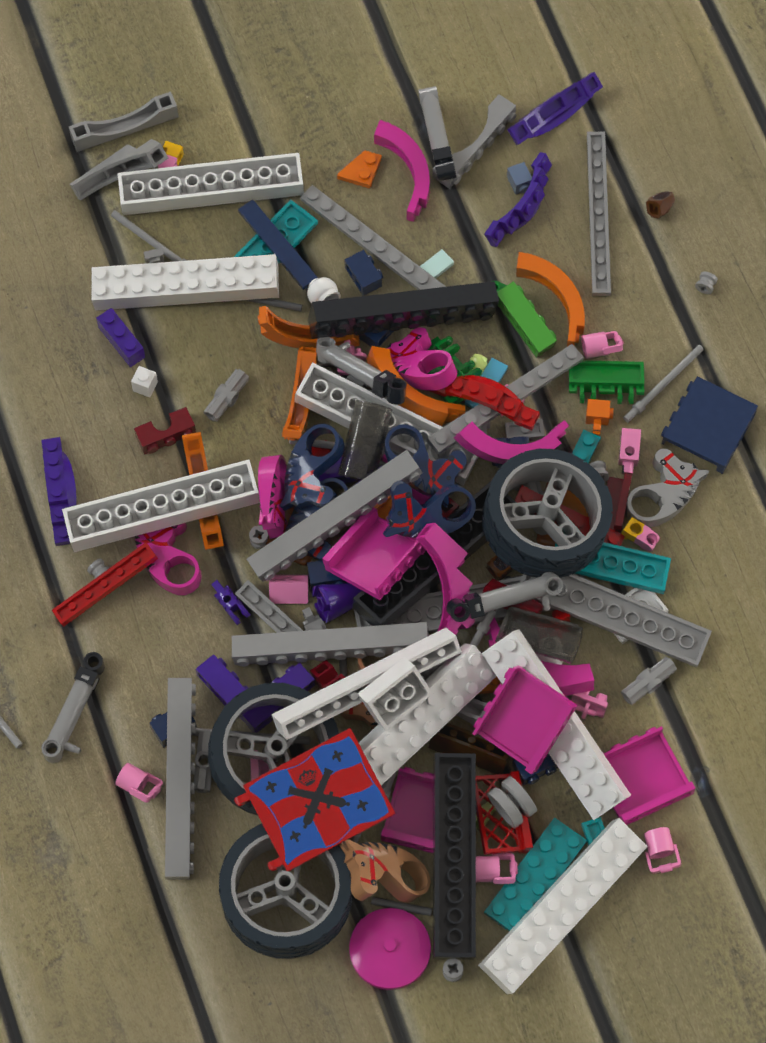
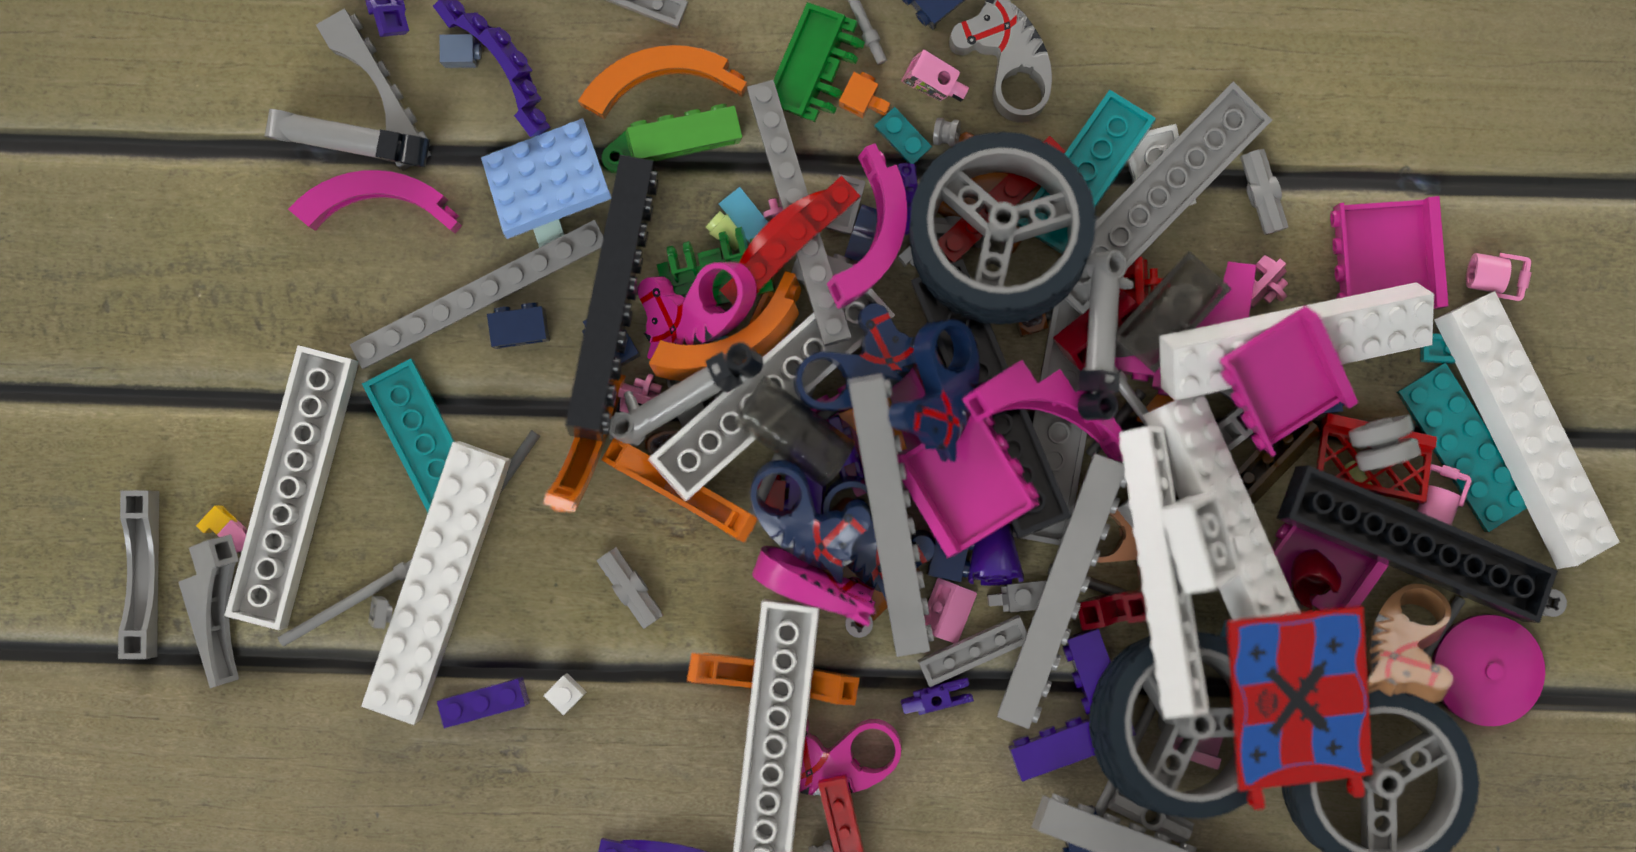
camera: 65 degrees left, 20 degrees up
dark red arch [134,407,196,455] -> none
dark blue tile [238,199,318,290] -> none
white piece [307,277,341,304] -> none
orange wing [337,150,382,189] -> none
bright pink piece [581,331,624,359] -> none
dark red panel [607,473,632,533] -> none
leg [621,517,660,552] -> none
none -> light blue plate [481,118,612,239]
none -> dark red piece [1291,549,1342,610]

